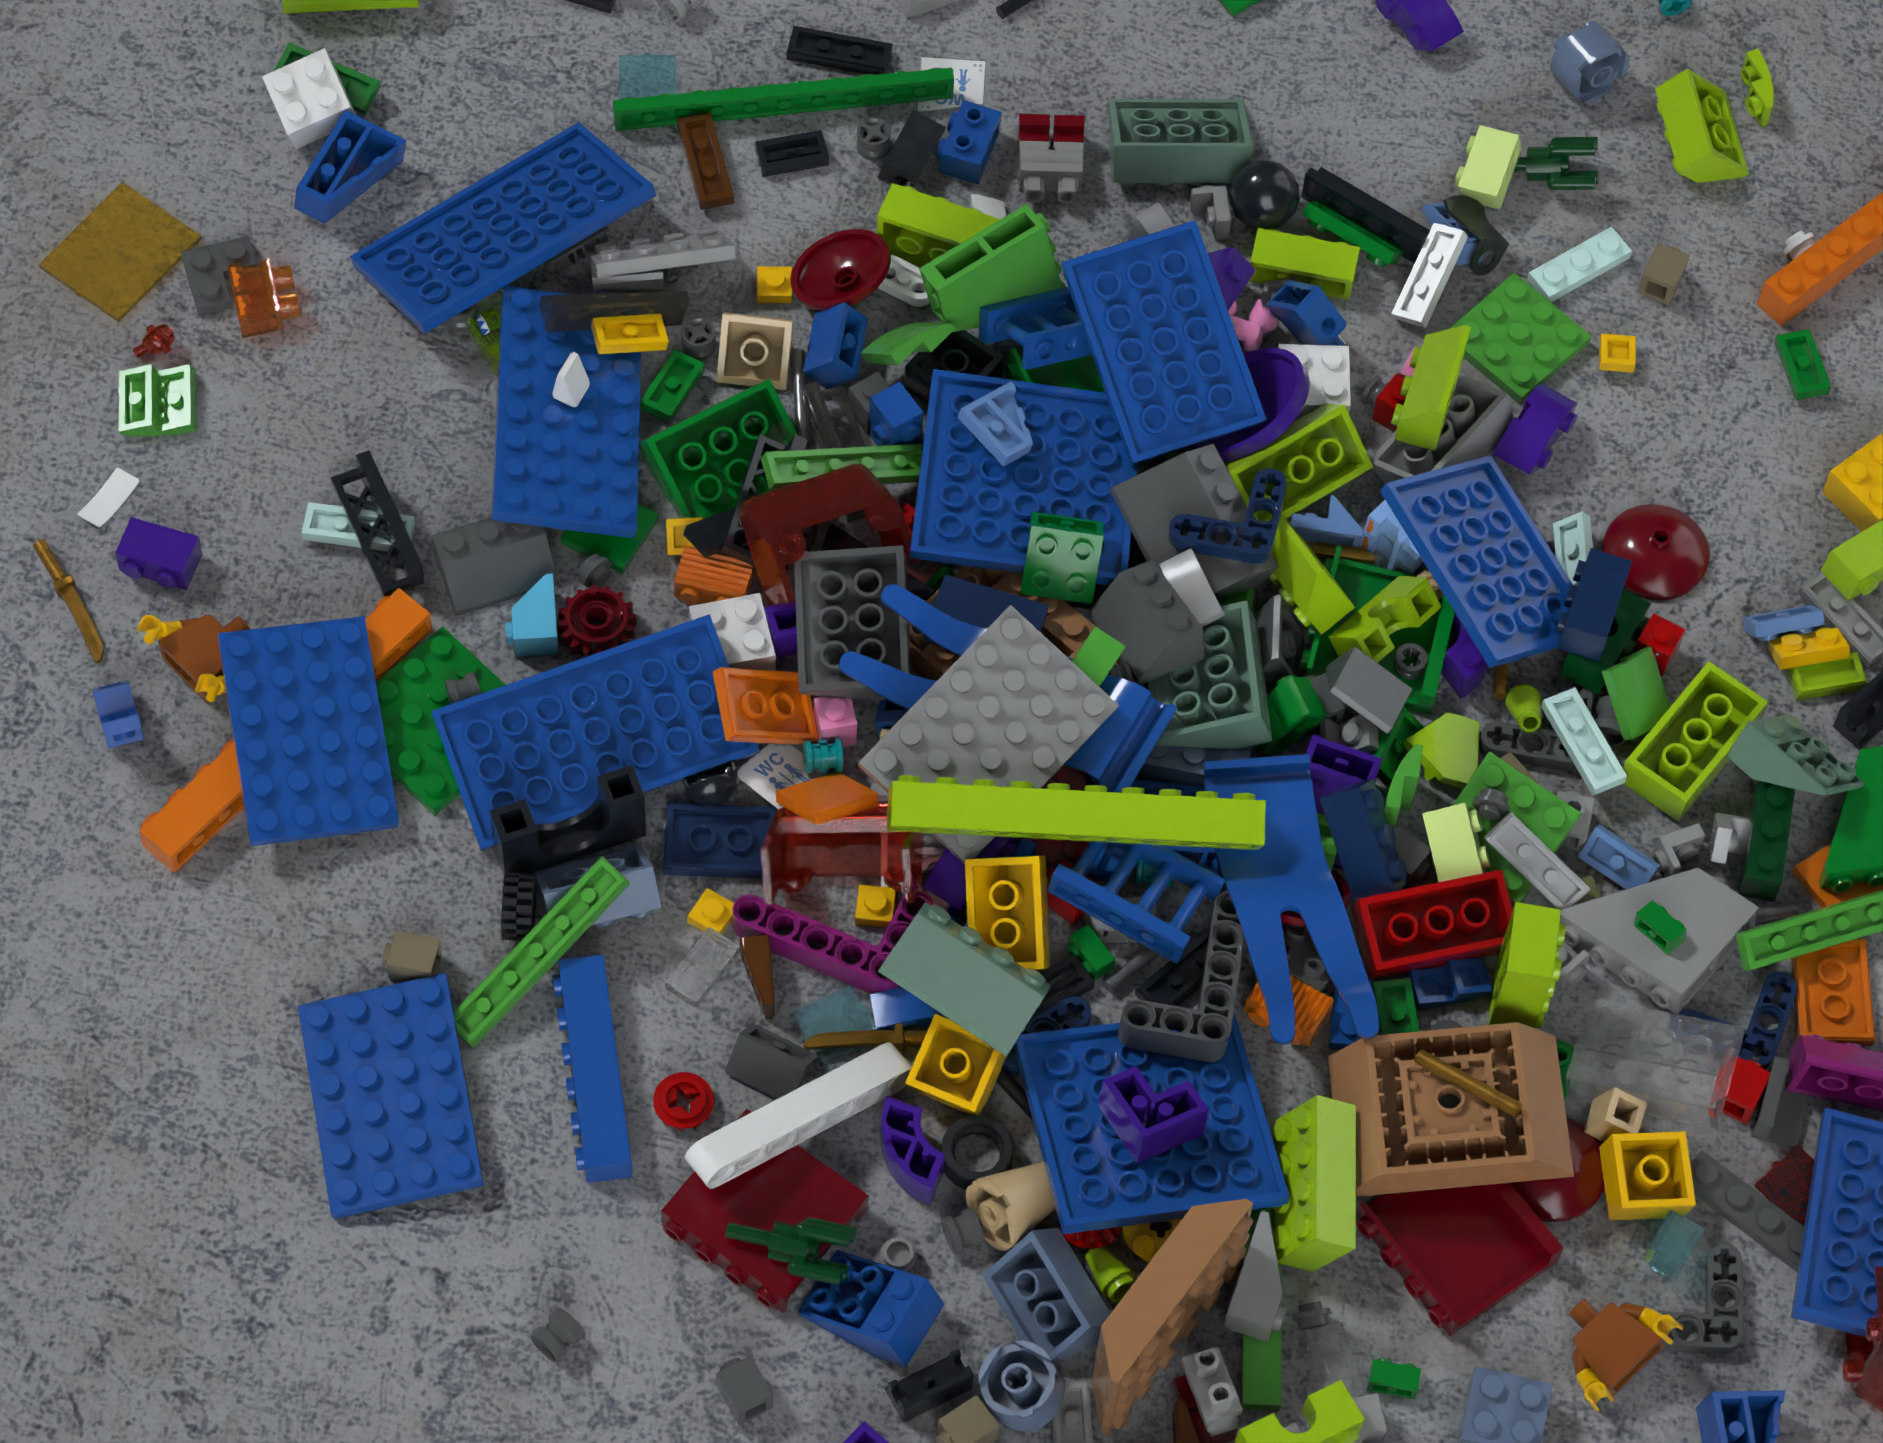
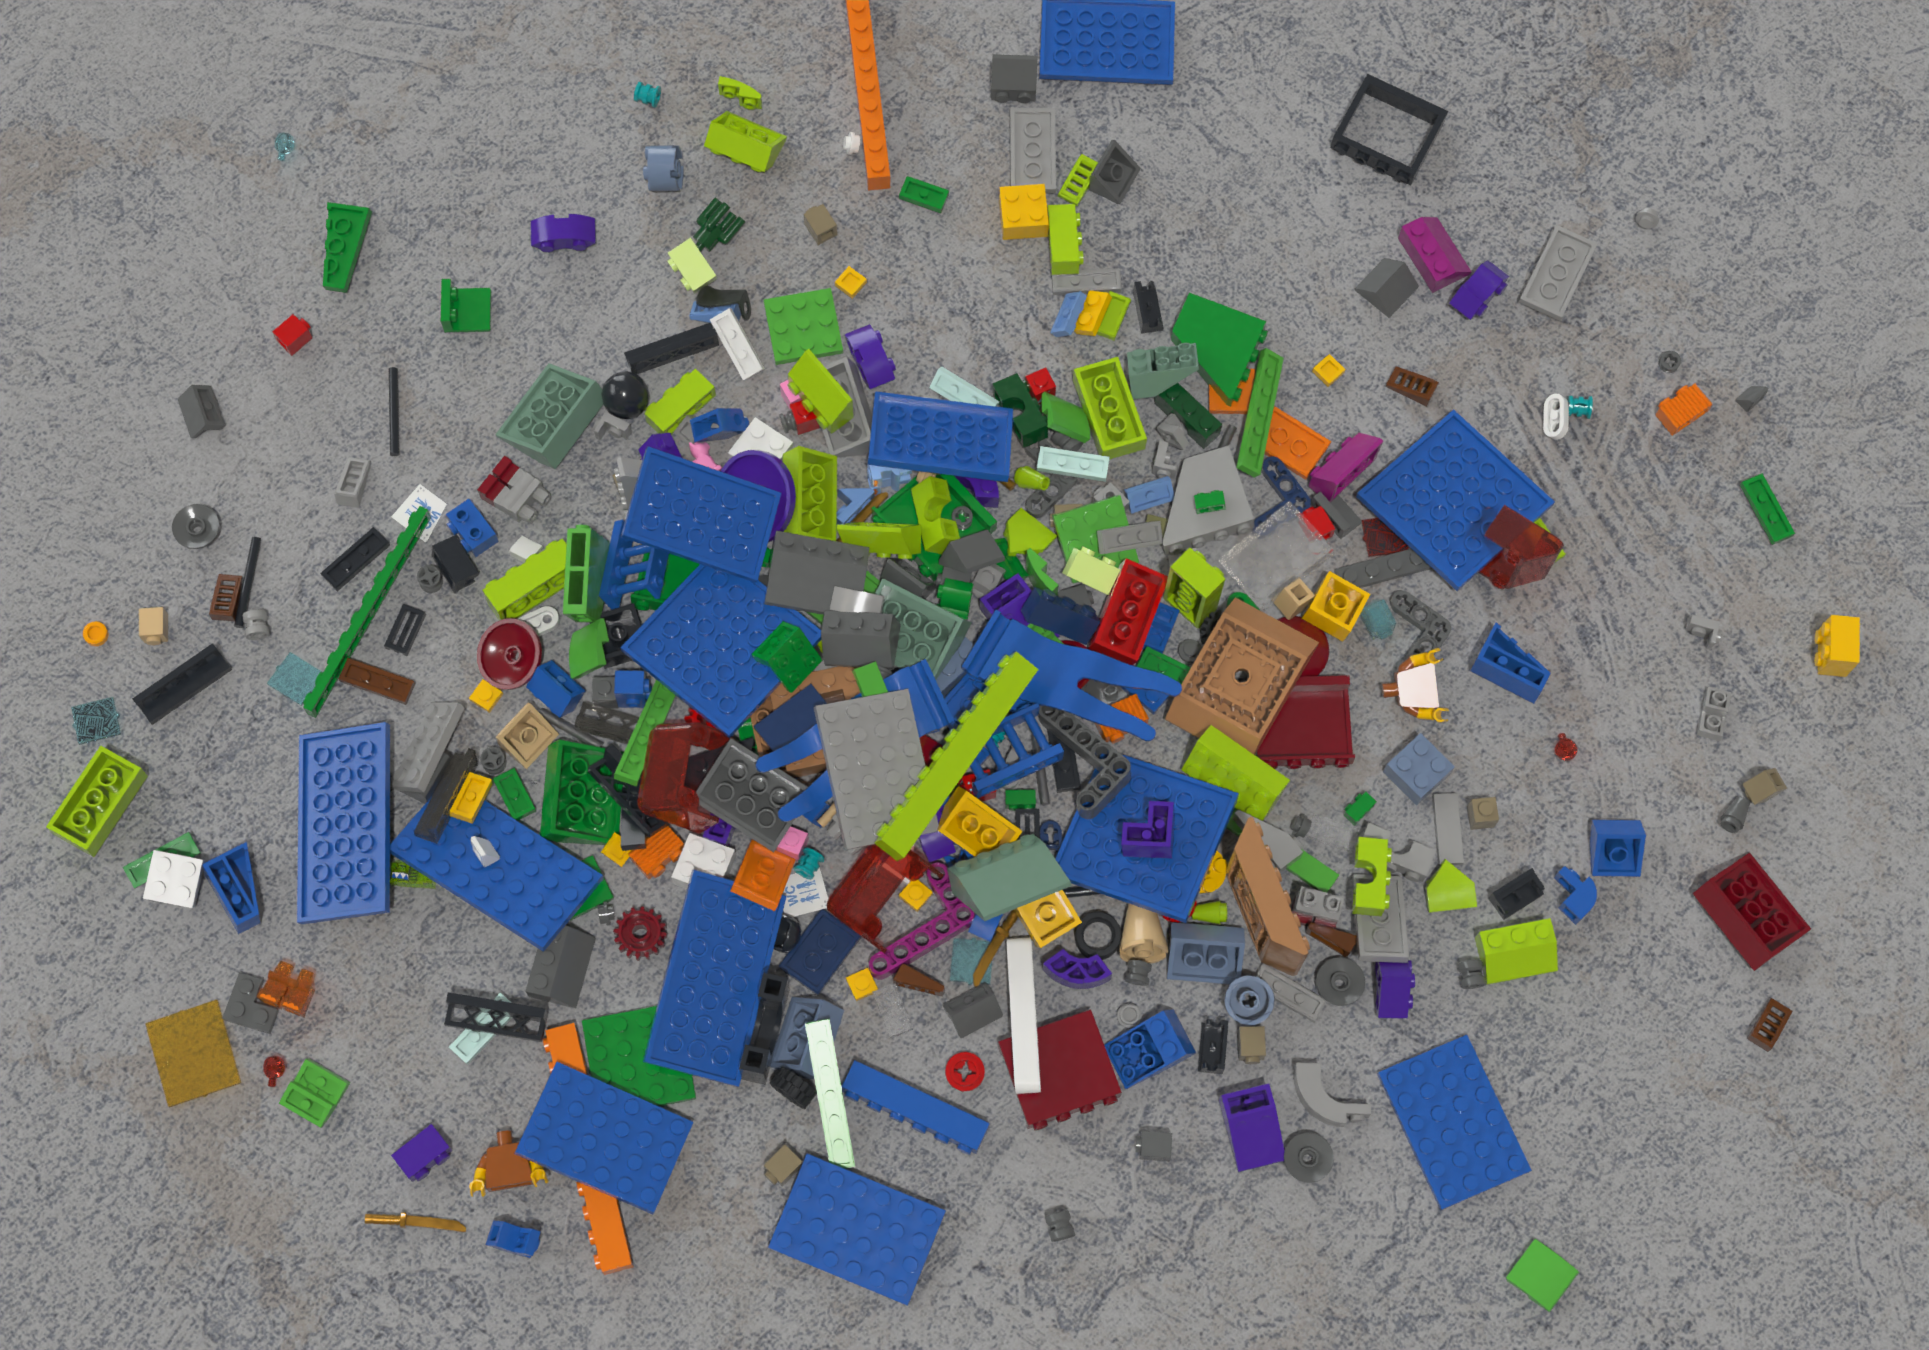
camera: 55 degrees left, 10 degrees up
white sticker [77,468,139,527] -> none
dark grey wheel [444,672,481,704] -> none
medium azure slope [505,574,558,657] -> none
dark green plant [725,1217,857,1285] -> none
orange tile [776,772,879,825] -> none
medium blue wing [957,381,1033,467] -> none
dark blue beam [1169,469,1286,564] -> none
green plate [1301,201,1404,267] -> none
pearl gold bar [1415,1050,1522,1117] -> none
dark grey plate [1472,788,1510,820] -> none
light aqua plate [1527,226,1632,302] -> none
dark blue brick [1555,548,1632,662] -> none
dark red dish [1602,504,1710,600] -> none

